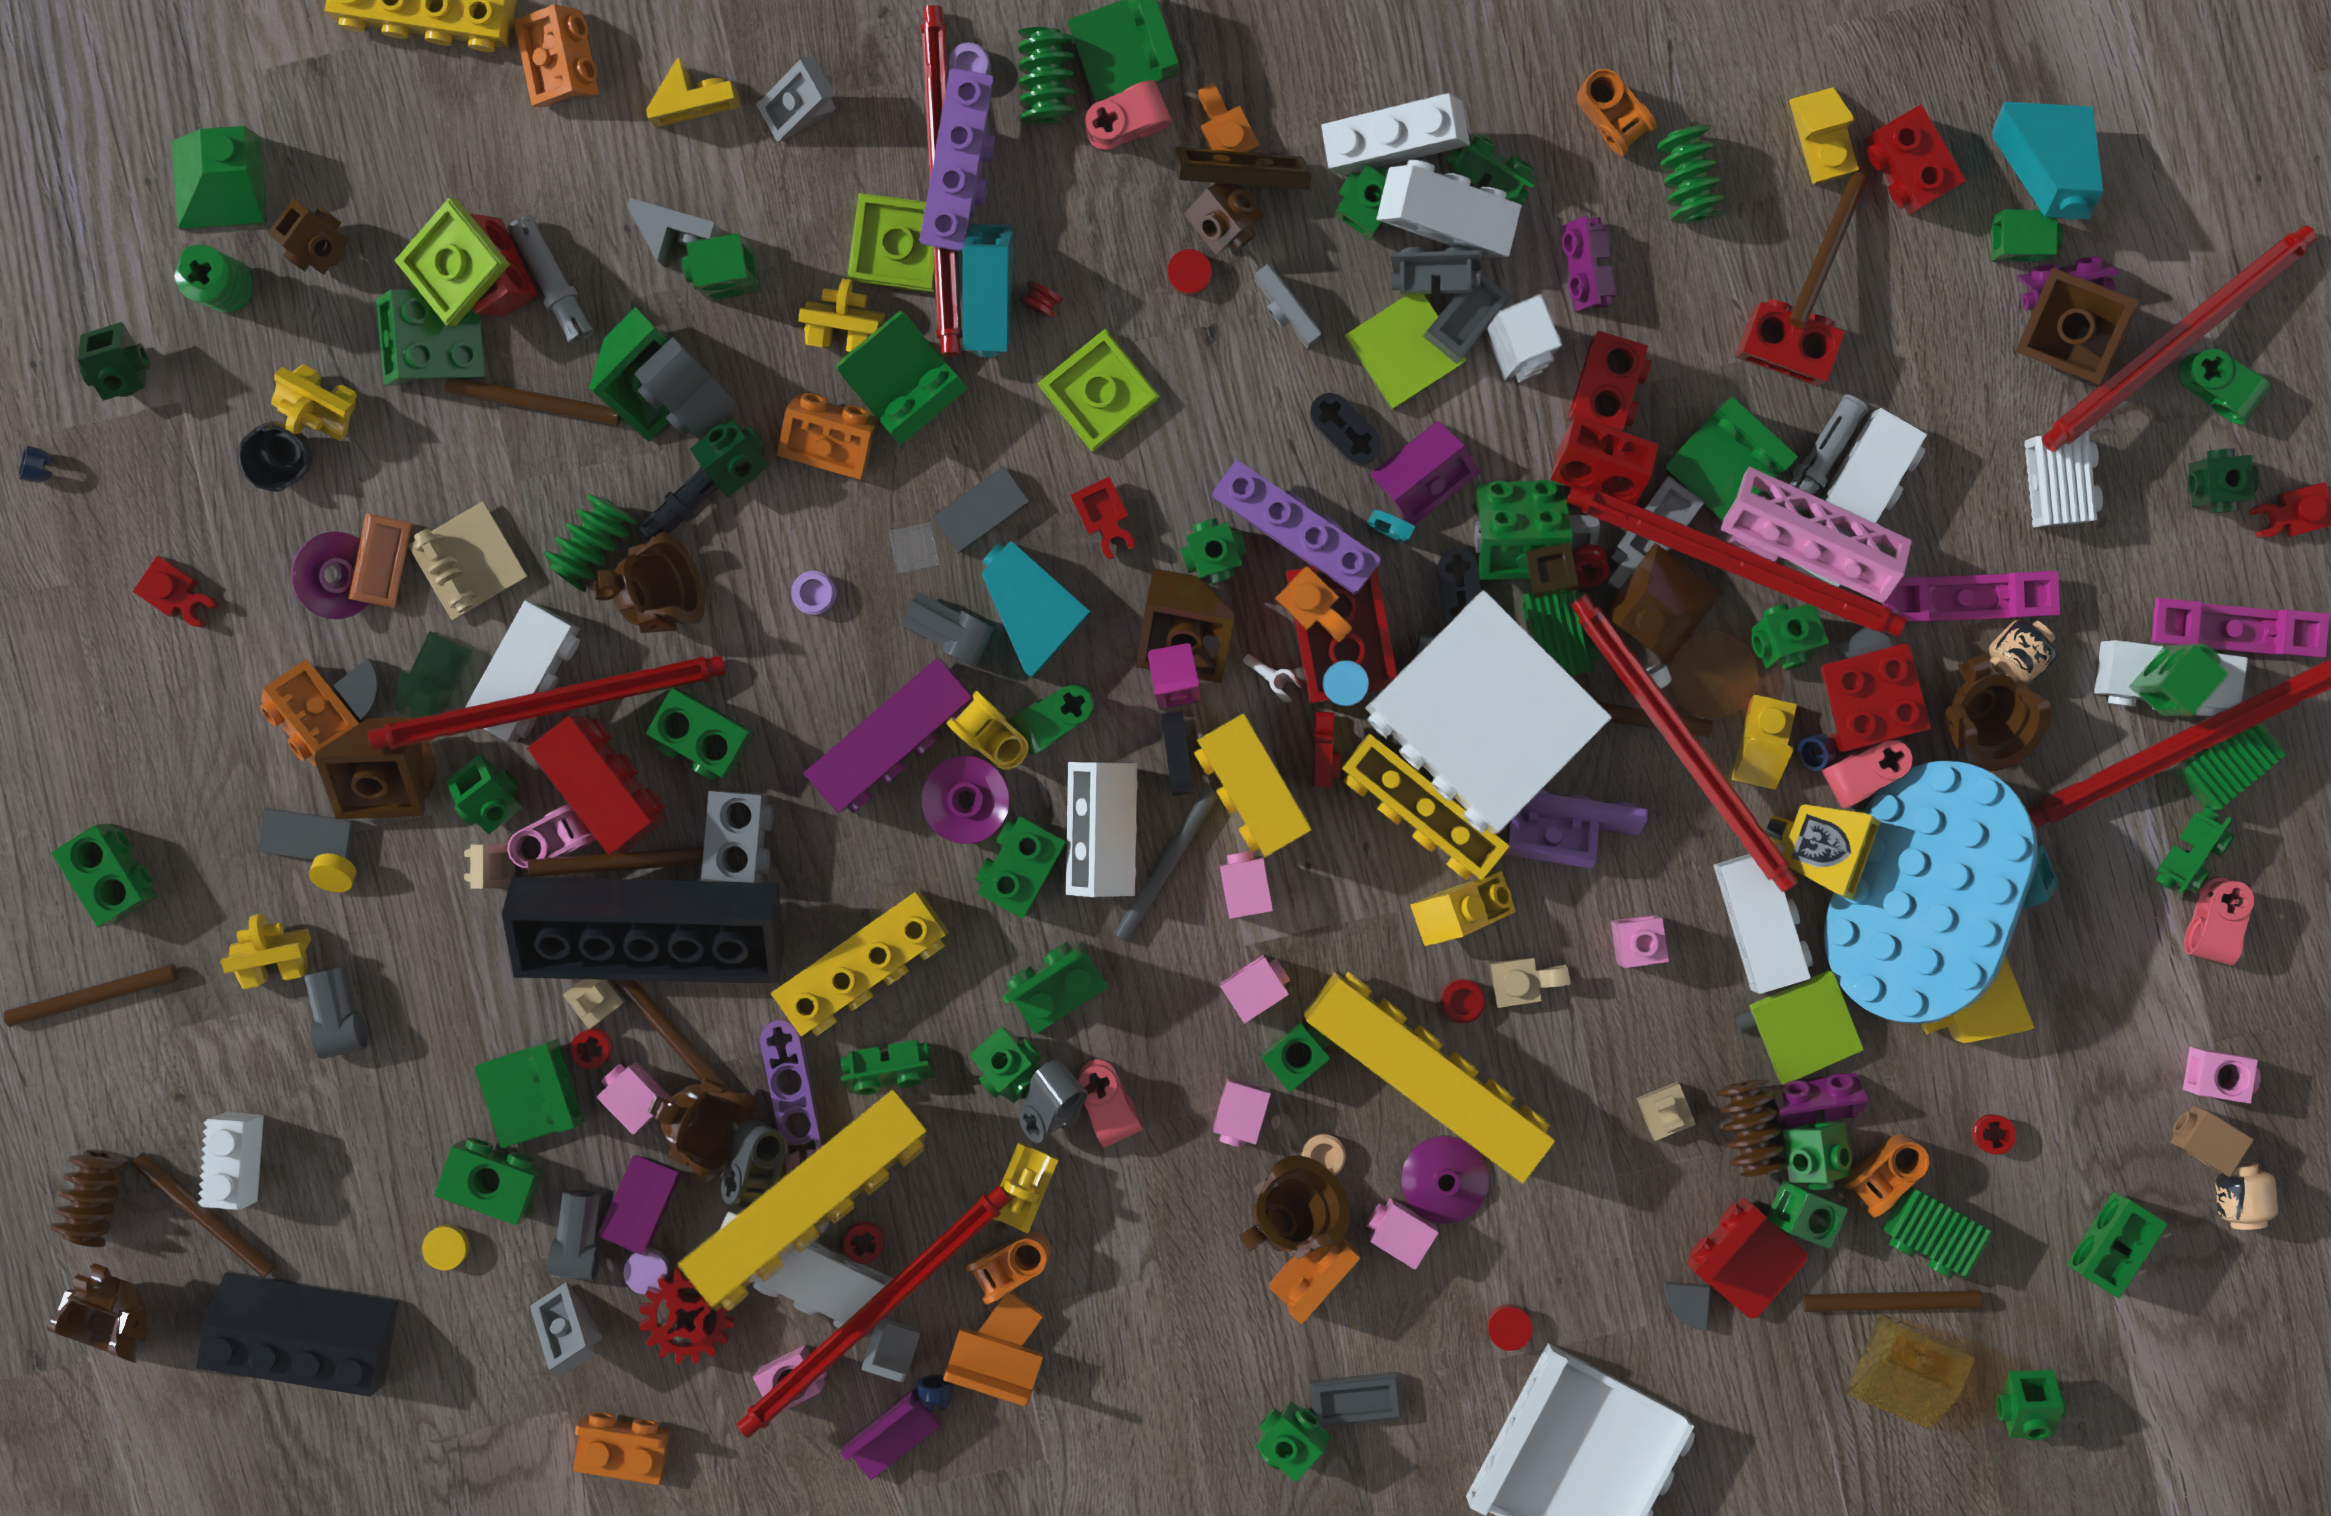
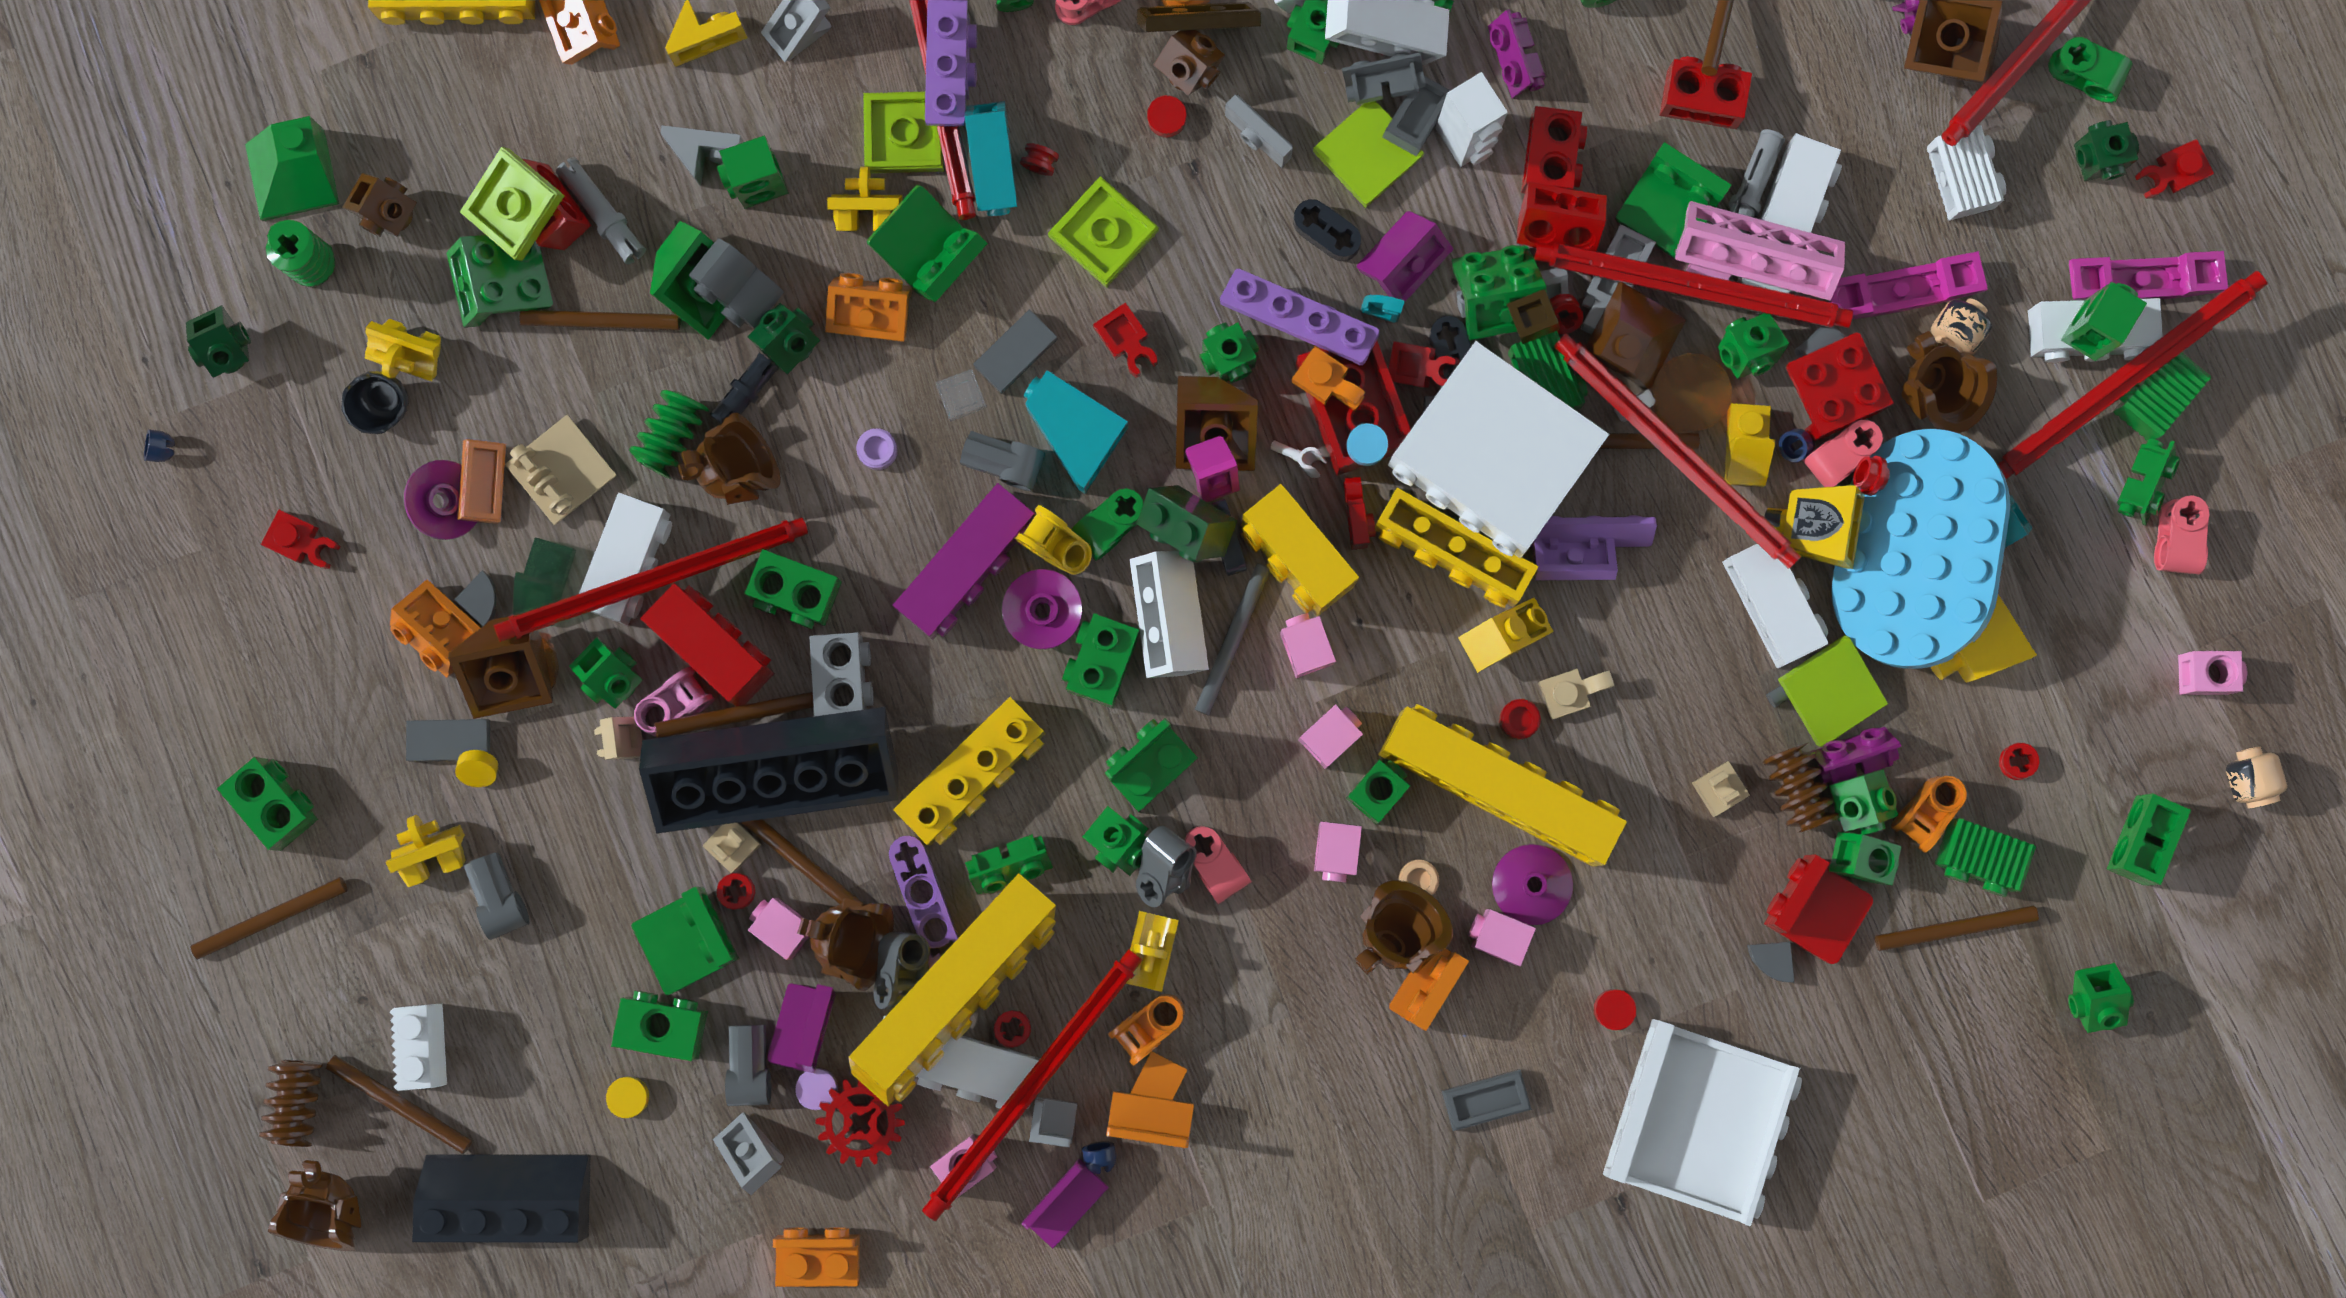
camera: 10 degrees left, 5 degrees down
green brick [1255,1401,1331,1483] -> none
bright pink brick [1611,915,1669,968] -> none
clear yellow slope [1846,1313,1976,1429] -> none
medium nougat brick [2170,1106,2254,1177] -> none
none -> dark green brick [1137,485,1238,562]
none -> red plate [1388,341,1461,388]
none -> red plate [1853,456,1890,496]

